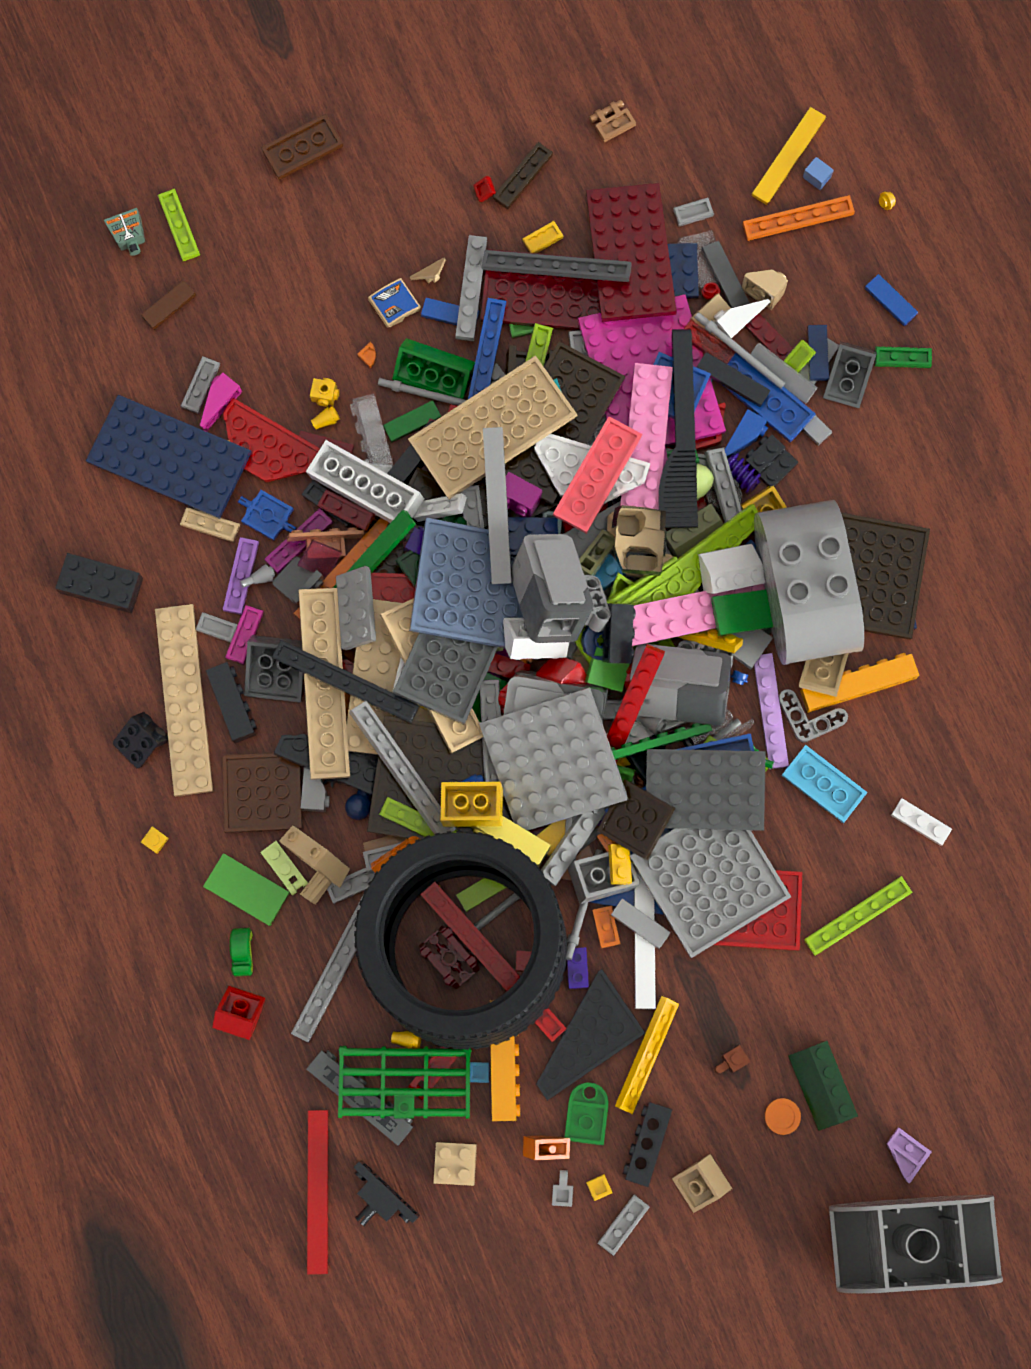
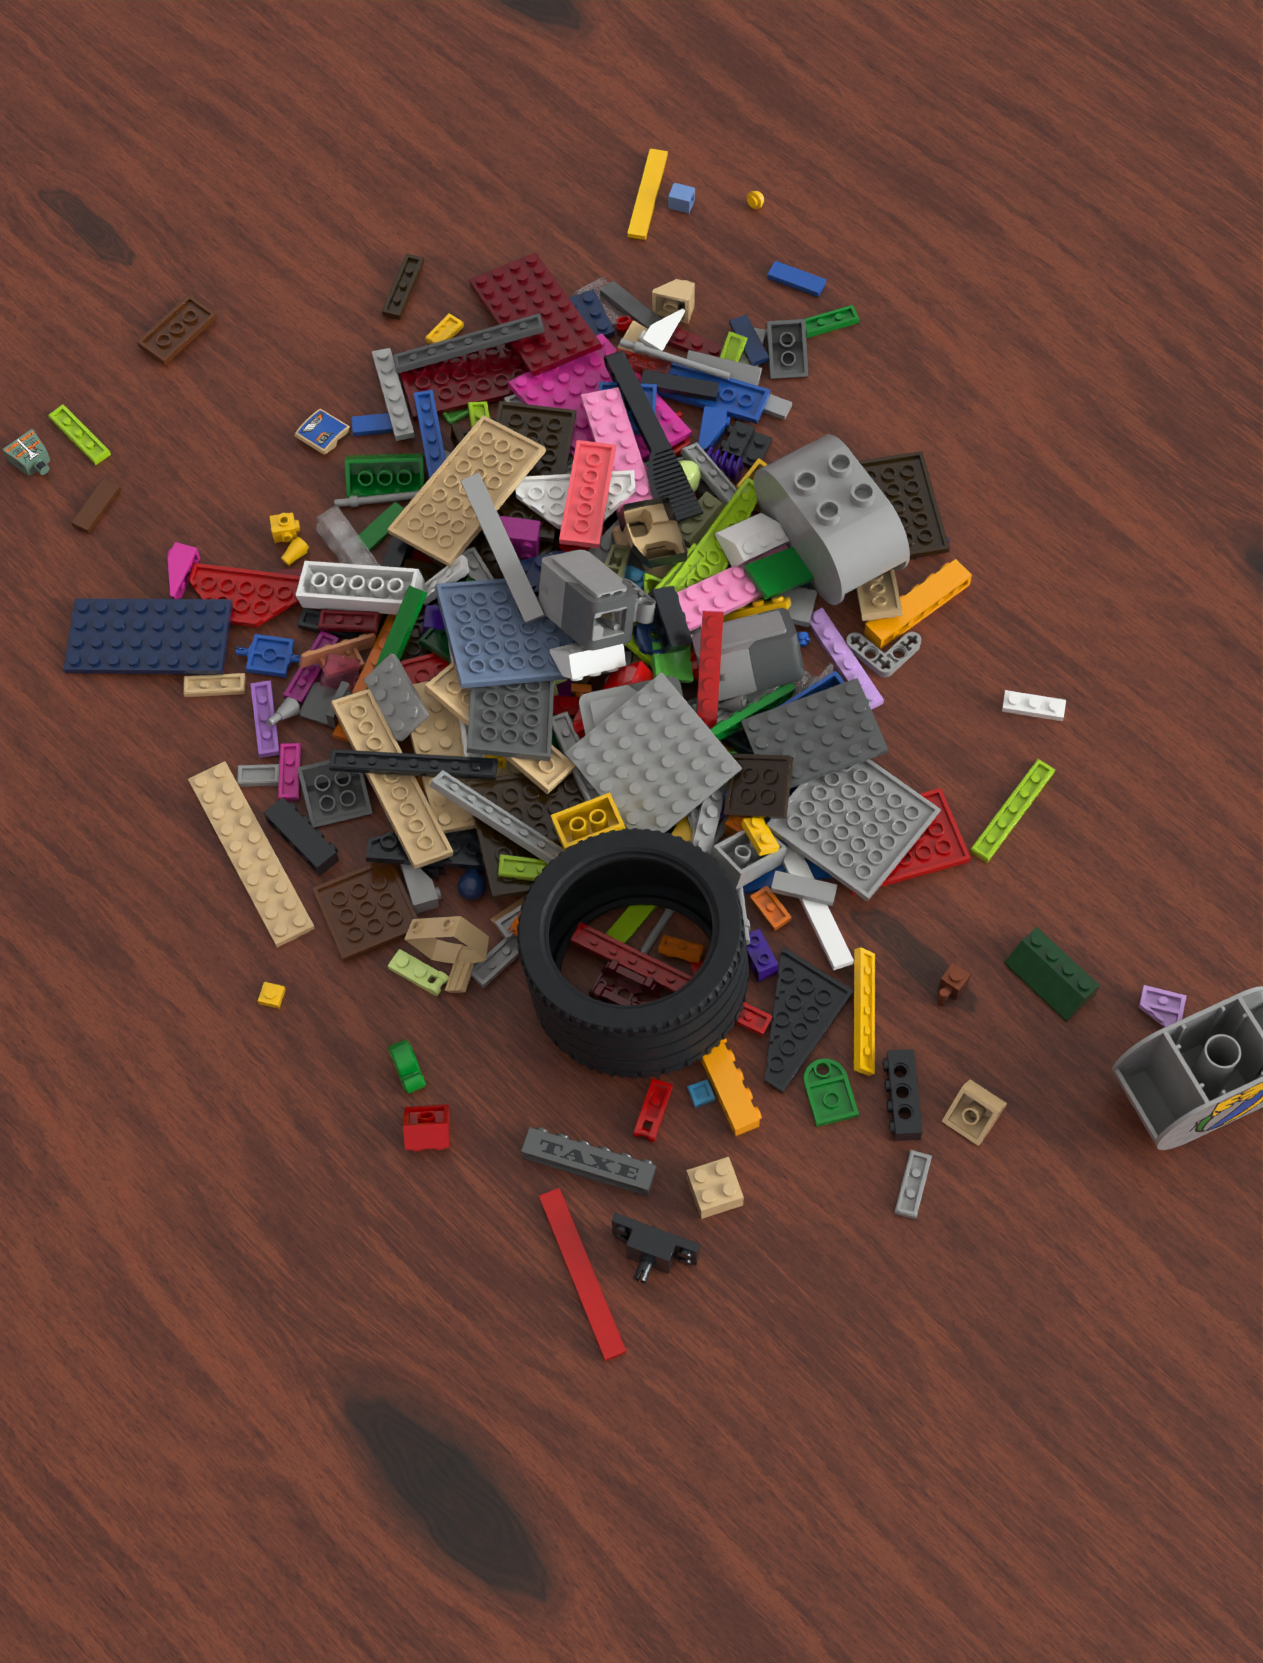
camera: 25 degrees left, 15 degrees down
black brick [55,553,143,613] -> none
black bracket [113,712,168,768] -> none
light grey tile [181,356,220,414] -> none
bright green tile [203,853,290,926] -> none
light grey tile [291,894,364,1043] -> none
green door [338,1046,472,1119] -> none
orange tile [357,342,376,369] -> none
yellow cone [391,1031,421,1048] -> none
tan piece [410,258,446,283] -> none
red tile [473,176,496,202] -> none
orange slope [523,1135,570,1160] -> none
light grey plate [552,1170,573,1207] -> none
yellow tile [586,1174,612,1201] -> none
medium nougat plate [589,99,636,143] -> none
light grey tile [673,198,714,227] -> none
orange plate [742,195,855,241] -> none
orange piece [765,1098,801,1135] -> none
medium azure plate [781,745,868,823] -> none
none -> orange plate [658,935,705,963]

